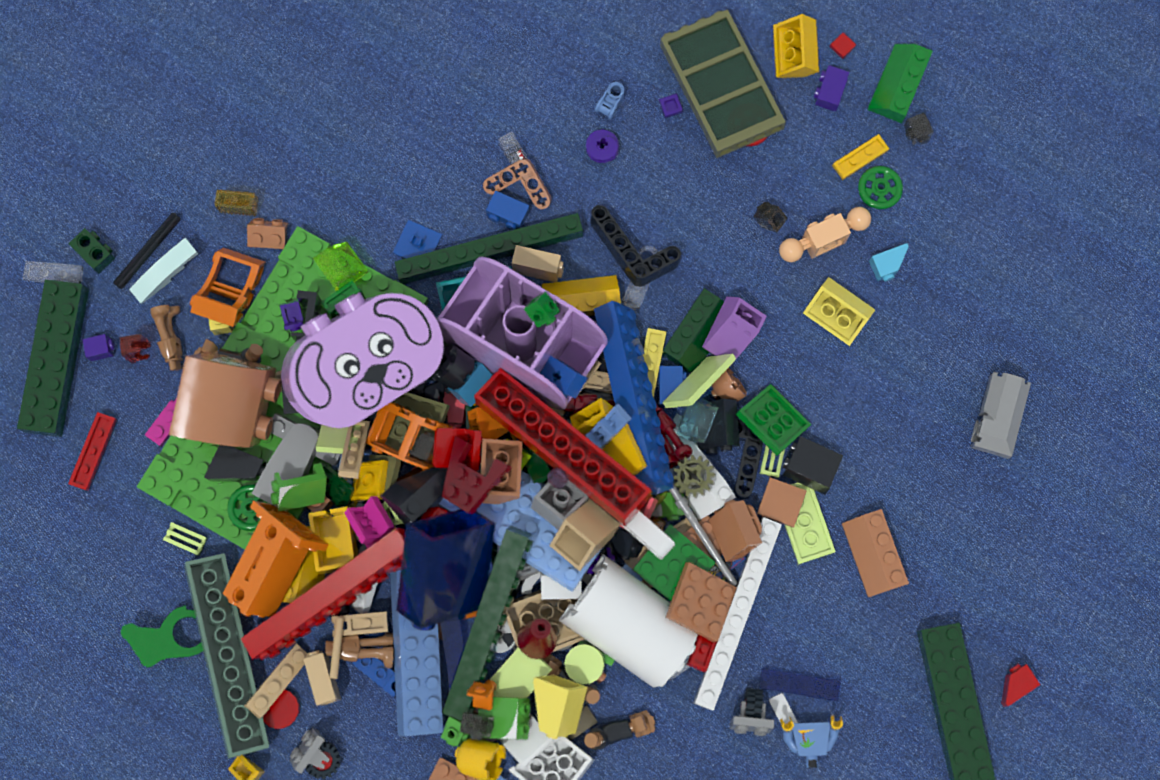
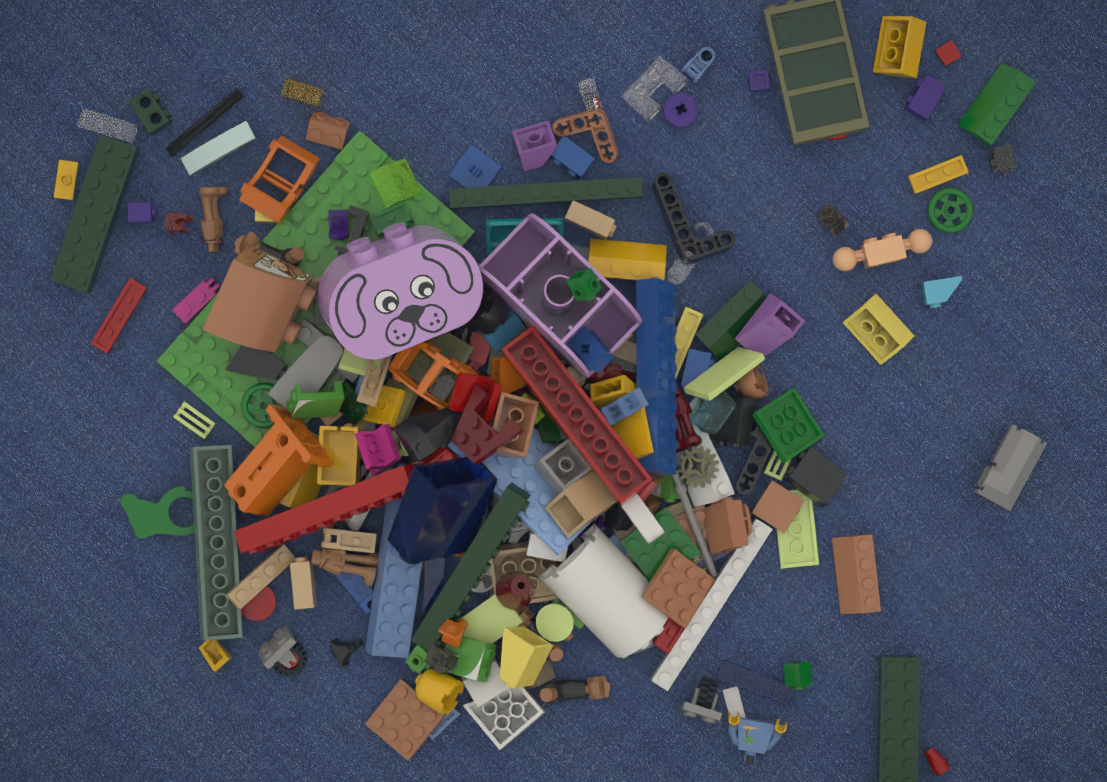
camera: 10 degrees right, 10 degrees up
tan bar [330,618,344,679] -> none
clear purple tile [547,468,568,489] -> none
red slope [1001,663,1041,707] -> none
none -> yellow plate [54,160,79,201]
none -> black piece [329,638,363,668]
none -> medium lavender slope [512,120,557,171]
none -> clear plate [621,55,688,122]
none -> green brick [784,661,812,690]
none -> red cone [924,747,950,776]

